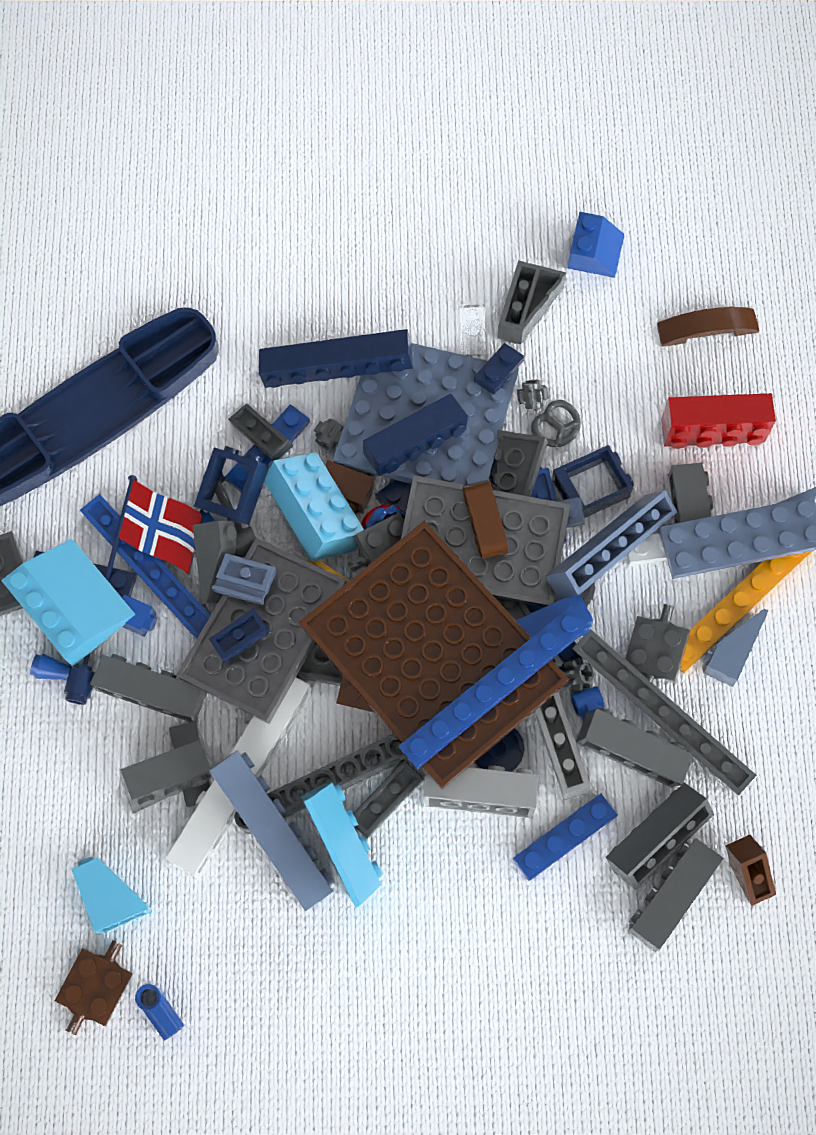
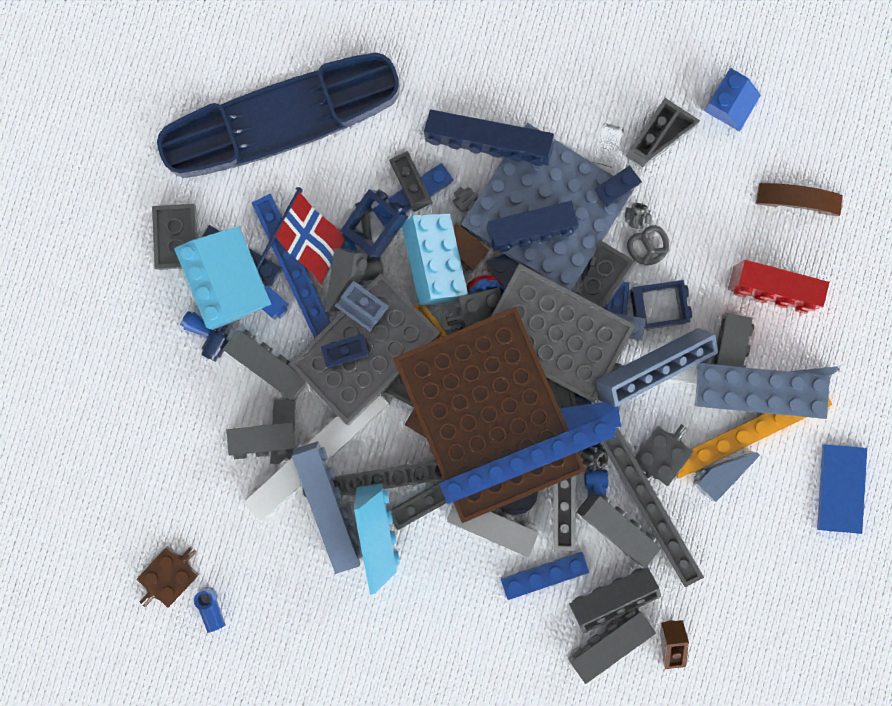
camera: 15 degrees right, 15 degrees up
medium azure slope [71,857,152,935] -> none
reddish brown beam [462,479,508,559] -> none

